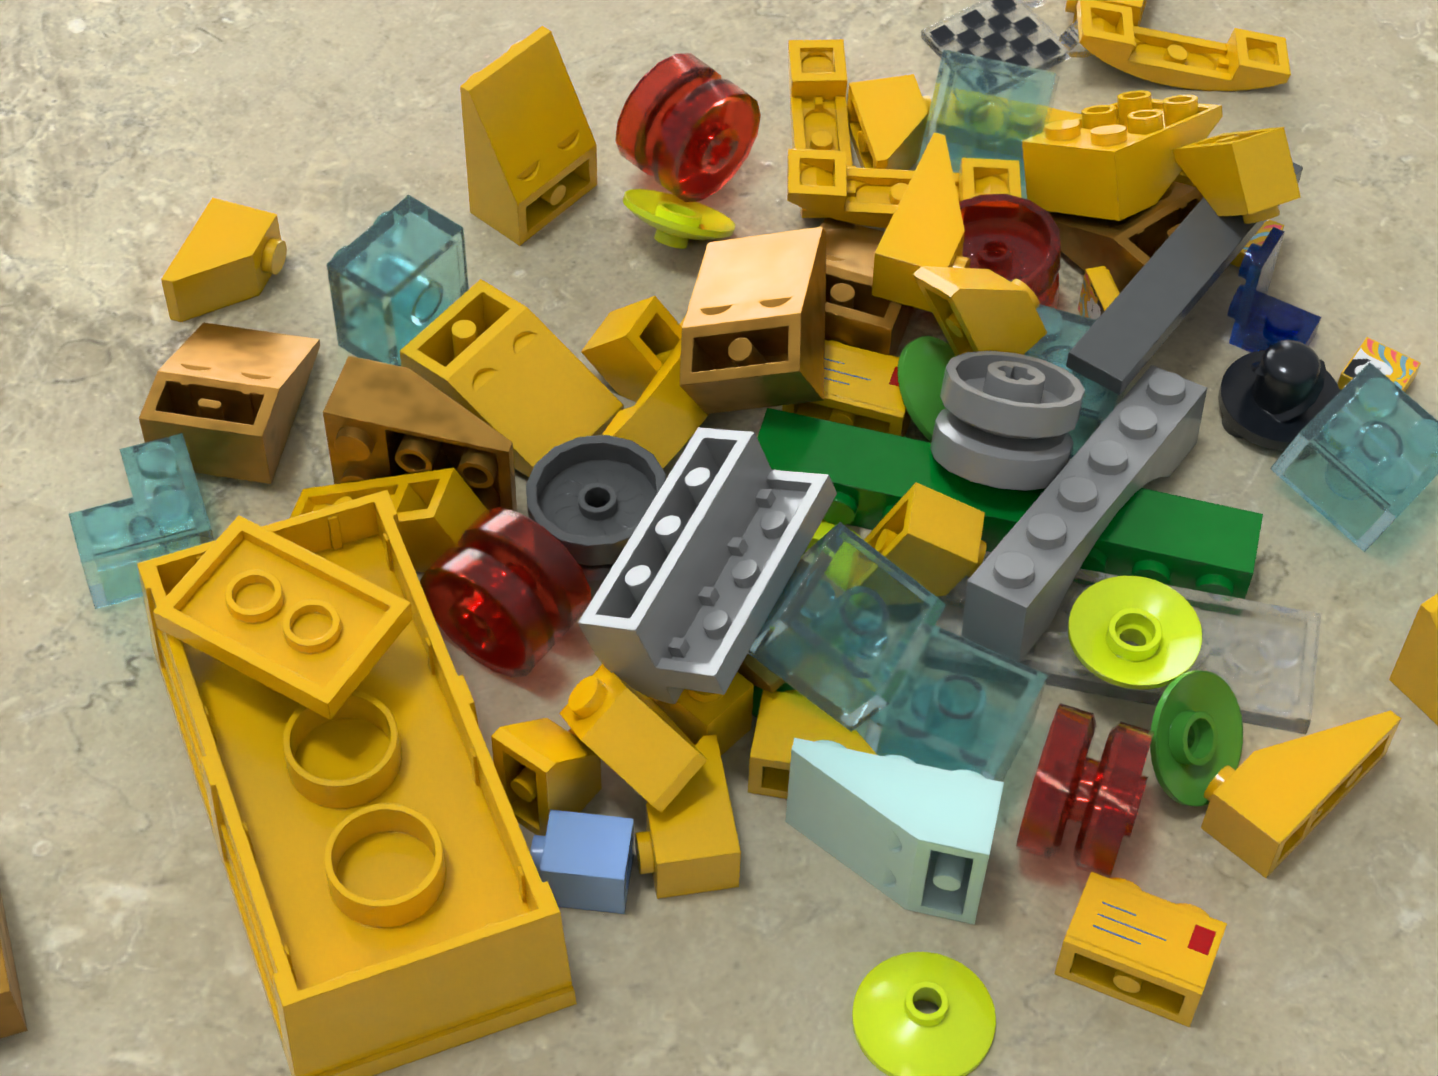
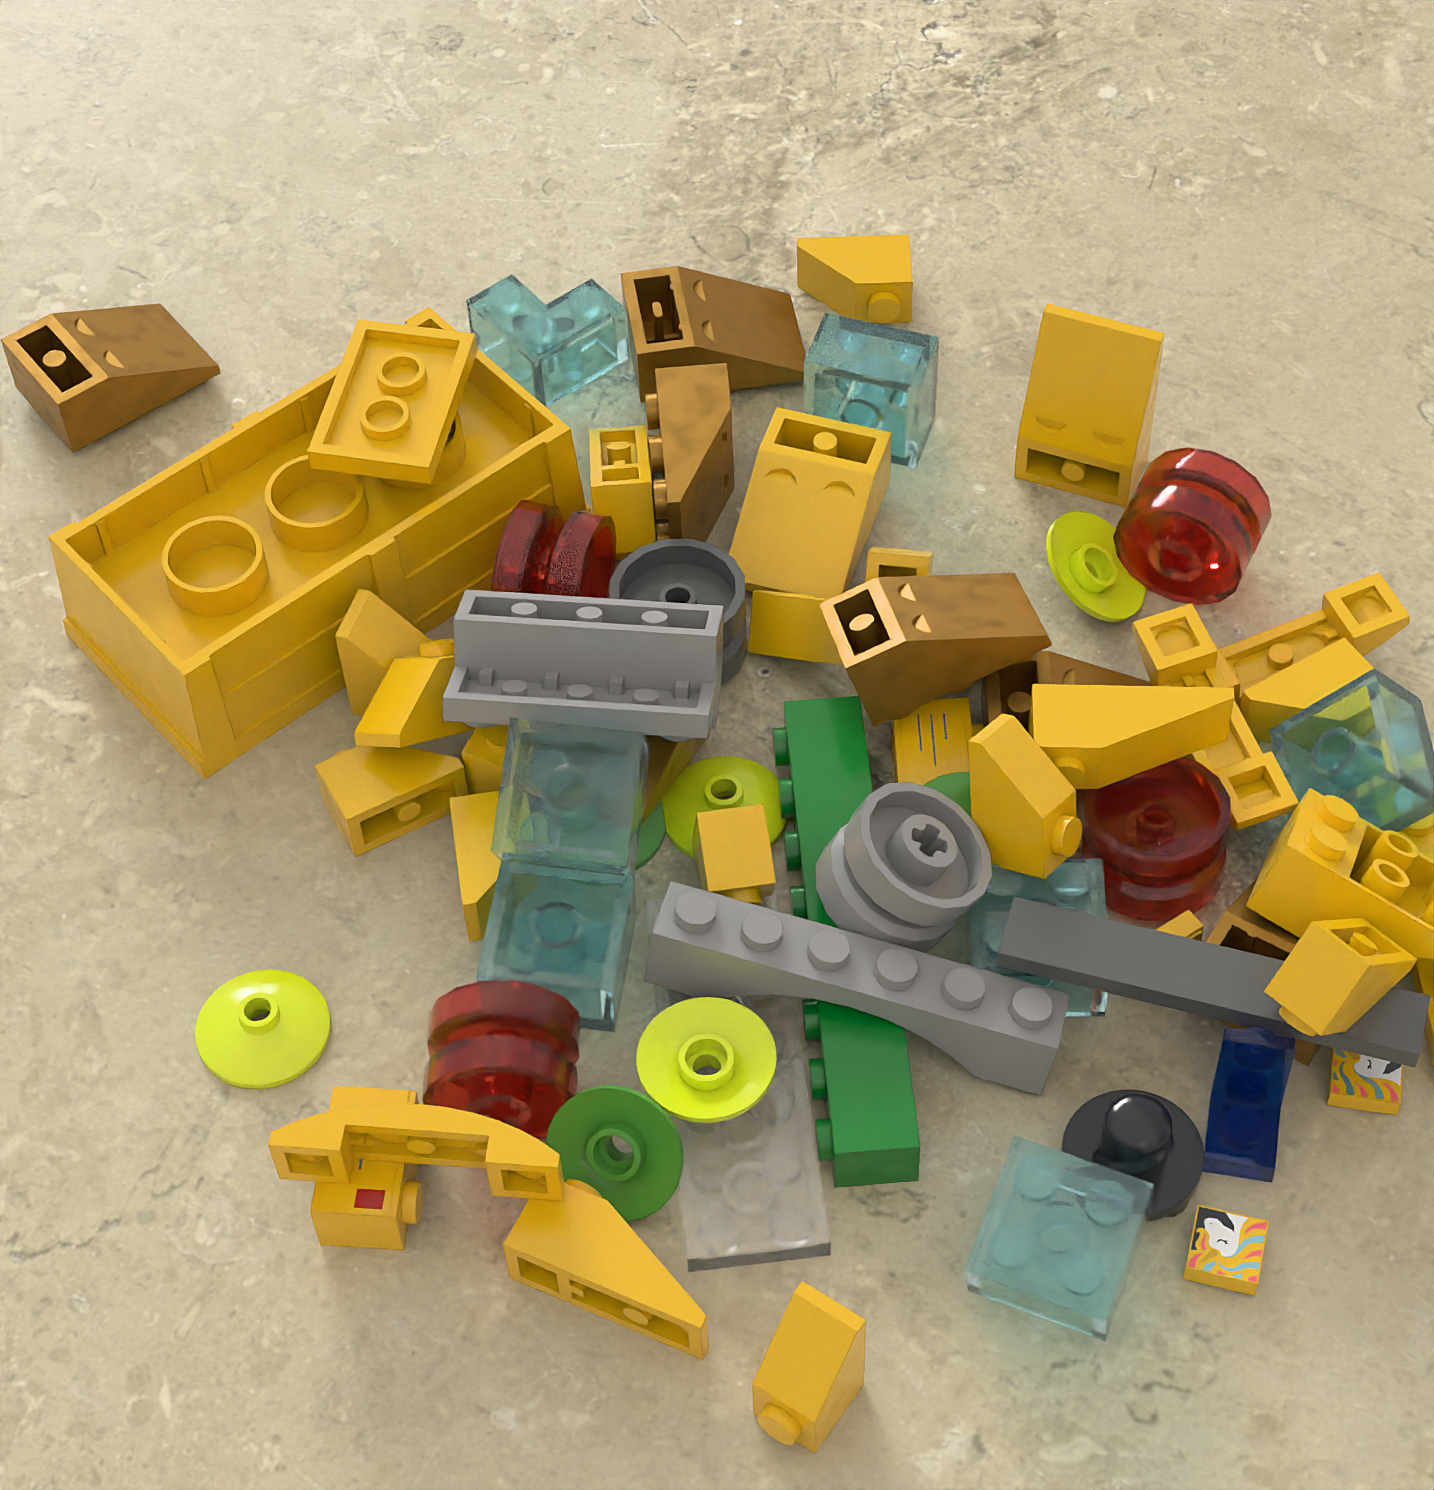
camera: 75 degrees right, 0 degrees up
light blue brick [530,809,634,914] -> none
light aqua slope [785,738,1004,925] -> none
none -> yellow slope [268,1103,565,1201]

